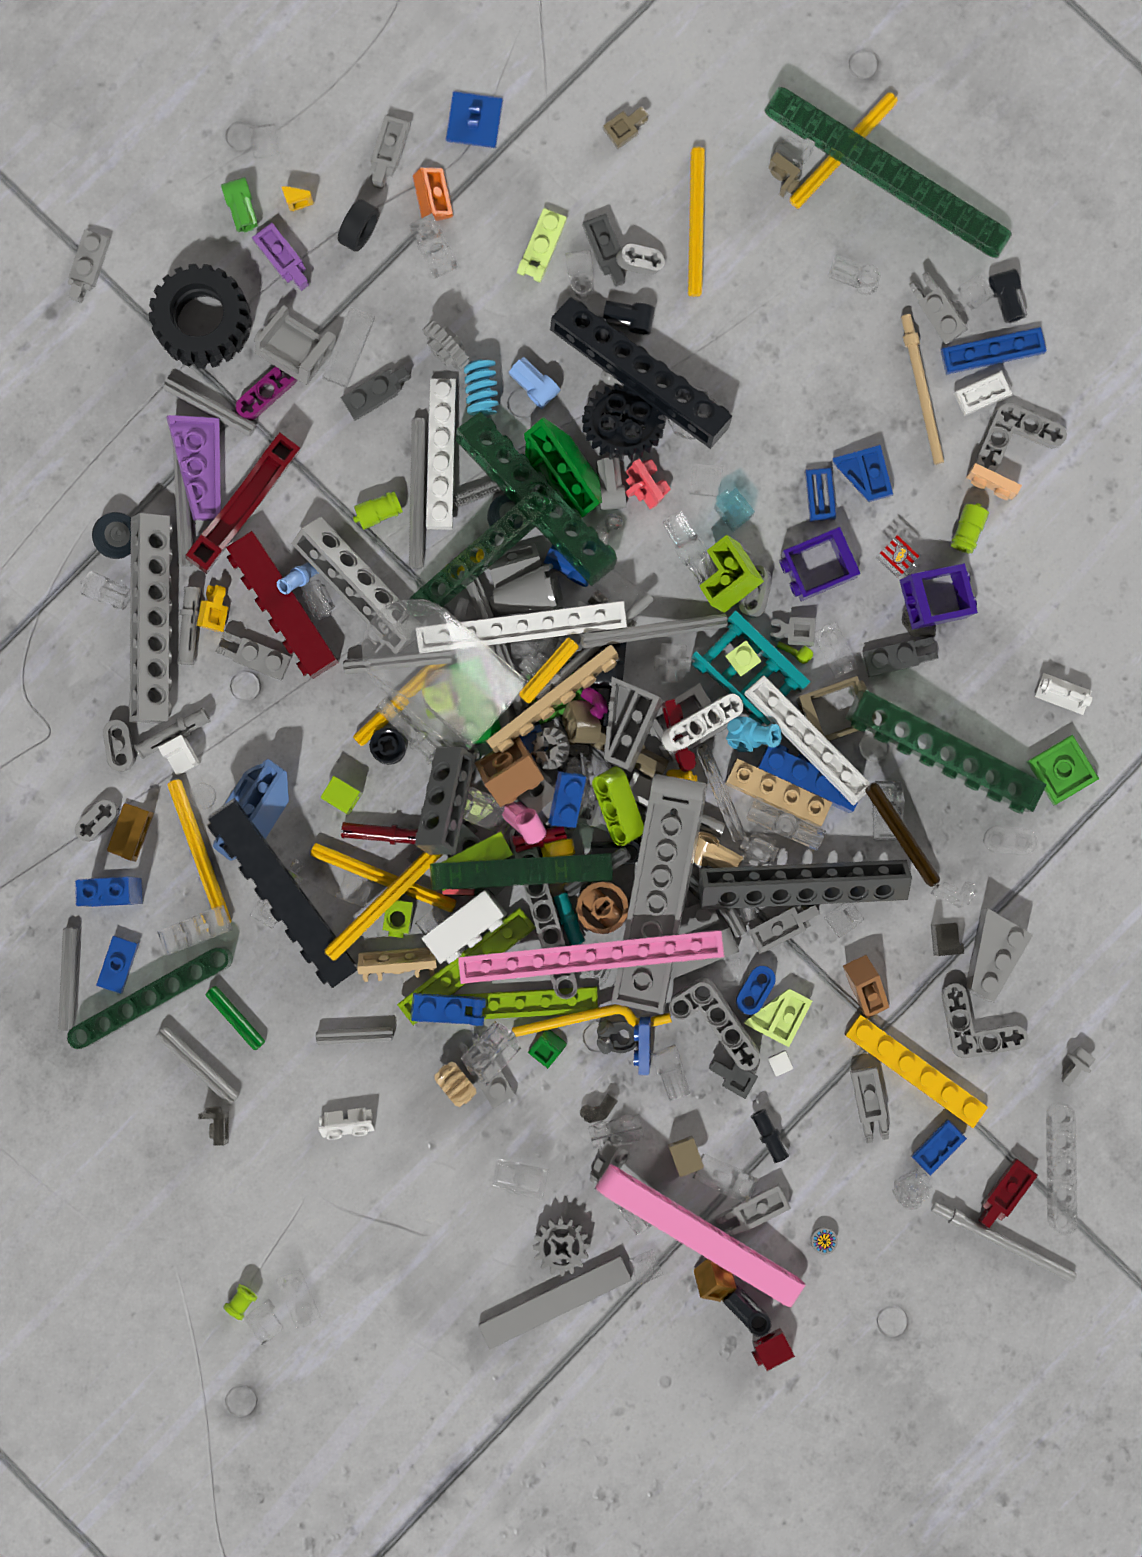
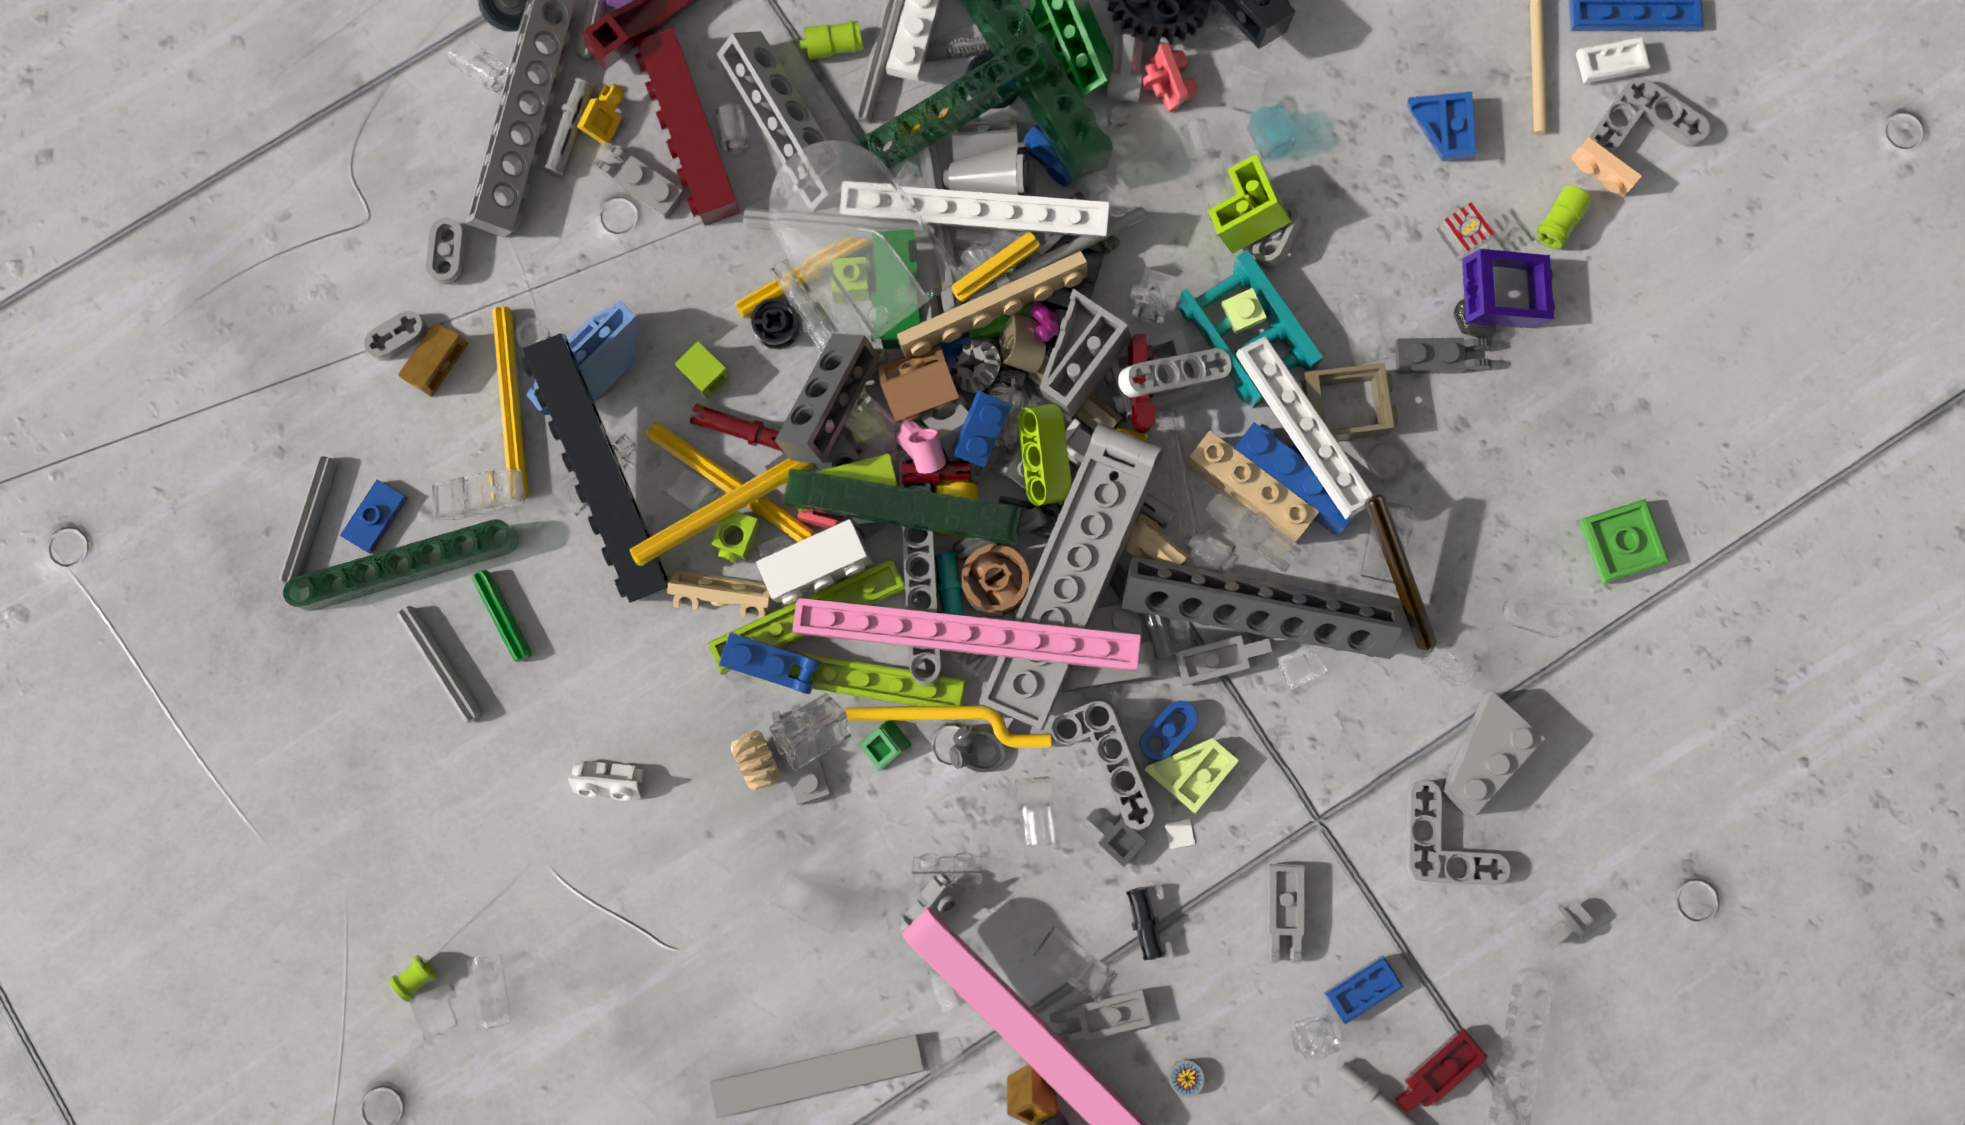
camera: 20 degrees right, 5 degrees down
blue window [75,877,143,907] -> none
light grey pin [135,707,211,759] -> none
white panel [158,735,200,776] -> none
clear smoke bracket [198,1106,229,1146] -> none
light blue pin [277,562,319,594] -> none
light grey axle [316,1027,393,1045] -> none
light grey gear [533,1217,590,1276] -> none
light grey axle [580,613,728,648] -> none
clear smoke arm [580,1094,618,1123] -> none
plate [634,1017,651,1075] -> none
dark tan panel [668,1136,704,1177] -> none
medium azure connector [726,717,782,752] -> none
light grey plate [770,617,816,646] -> none
lime hand [777,641,813,664] -> none
dark purple window [779,527,861,602] -> none
blue tile [805,468,836,522] -> none
medium nougat slope [843,955,890,1019] -> none
yellow plate [844,1014,988,1128] -> none
clear green brick [845,690,1047,814] -> none
clear smoke panel [931,923,964,956] -> none
white hinge [1035,673,1093,715] -> none

